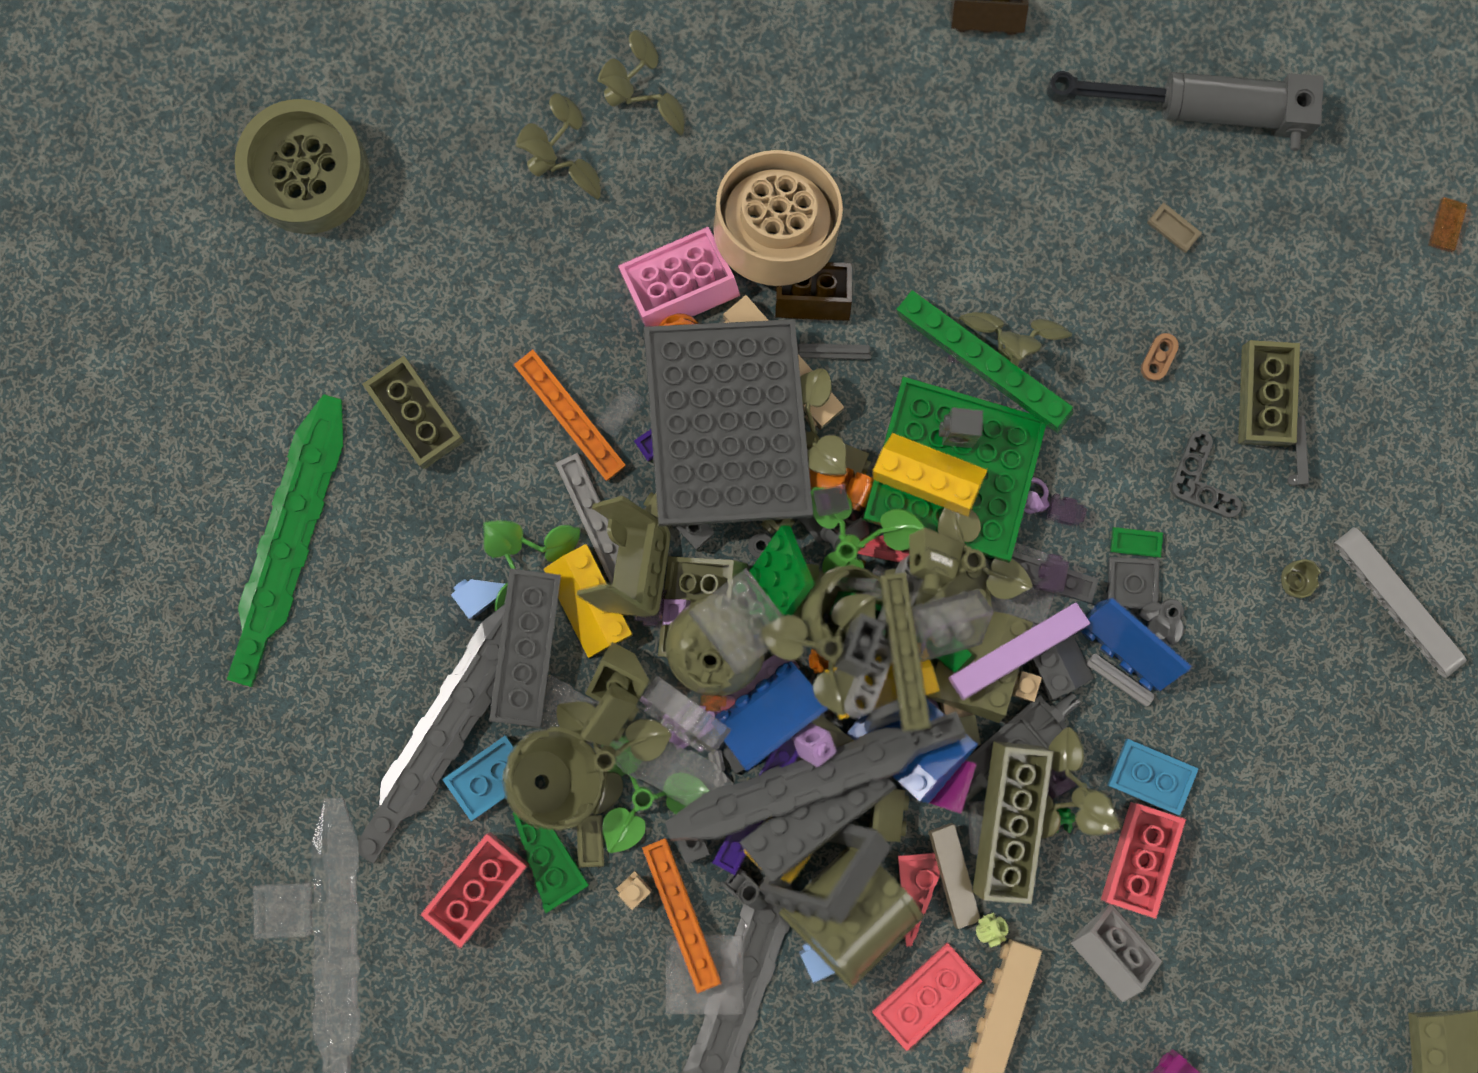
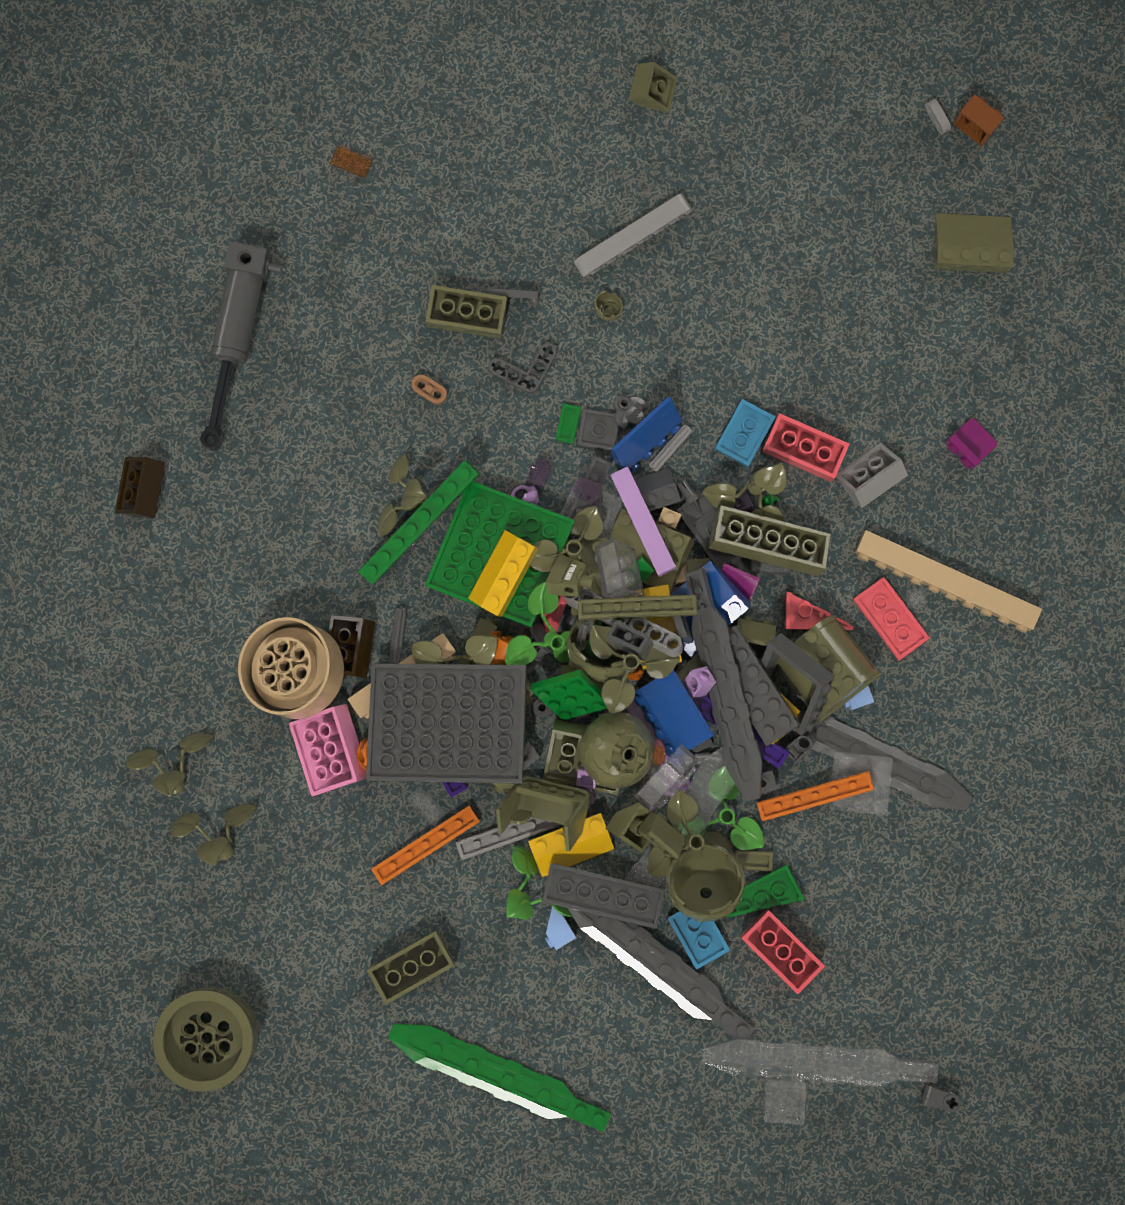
camera: 85 degrees left, 0 degrees up
tan brick [616,871,652,910] -> none
clear plate [688,569,783,675] -> none
slope [813,484,850,516] -> none
orange brick [845,472,874,512] -> none
dark tan tile [928,823,980,929] -> none
dark grey brick [939,408,983,448] -> none
yellowish green gear [976,913,1008,947] -> none
dark tan tile [1147,202,1202,253] -> none

